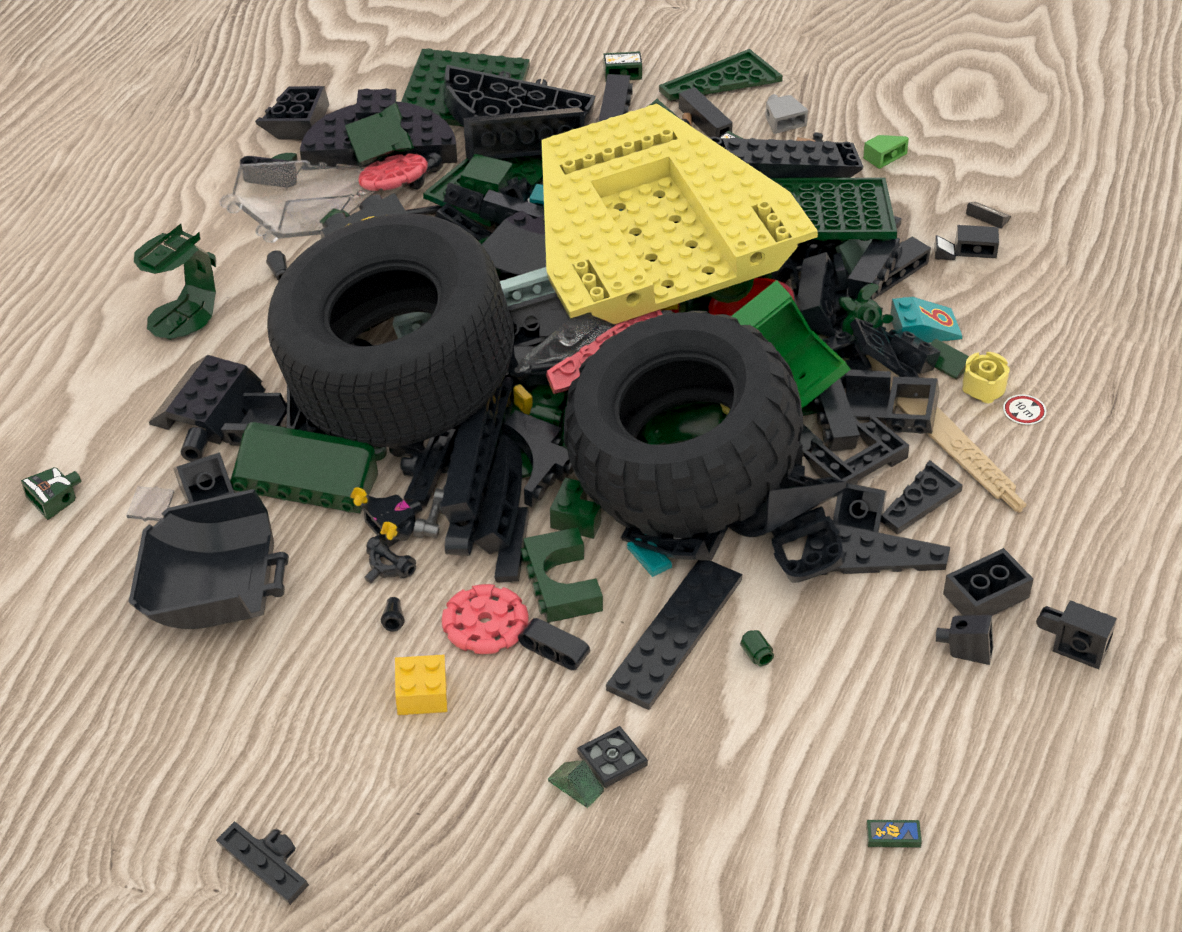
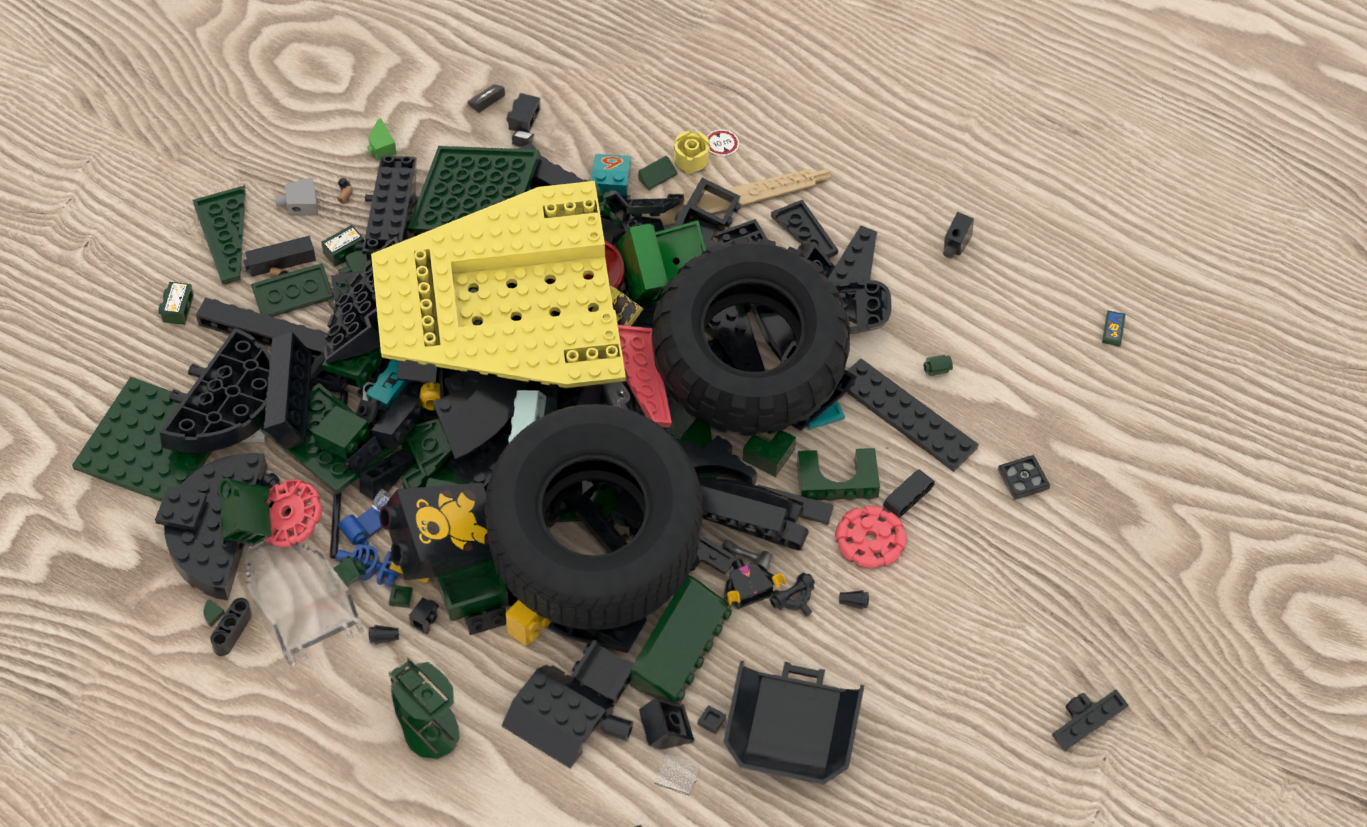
camera: 80 degrees left, 10 degrees up
black wedge [255,86,330,139] -> none
yellow brick [395,654,448,715] -> none
clear green slope [548,760,604,808] -> none
black brick [890,331,941,374] -> none
black brick [943,548,1034,616] -> none
black brick [1036,600,1117,670] -> none
none -> black slope [604,190,628,212]

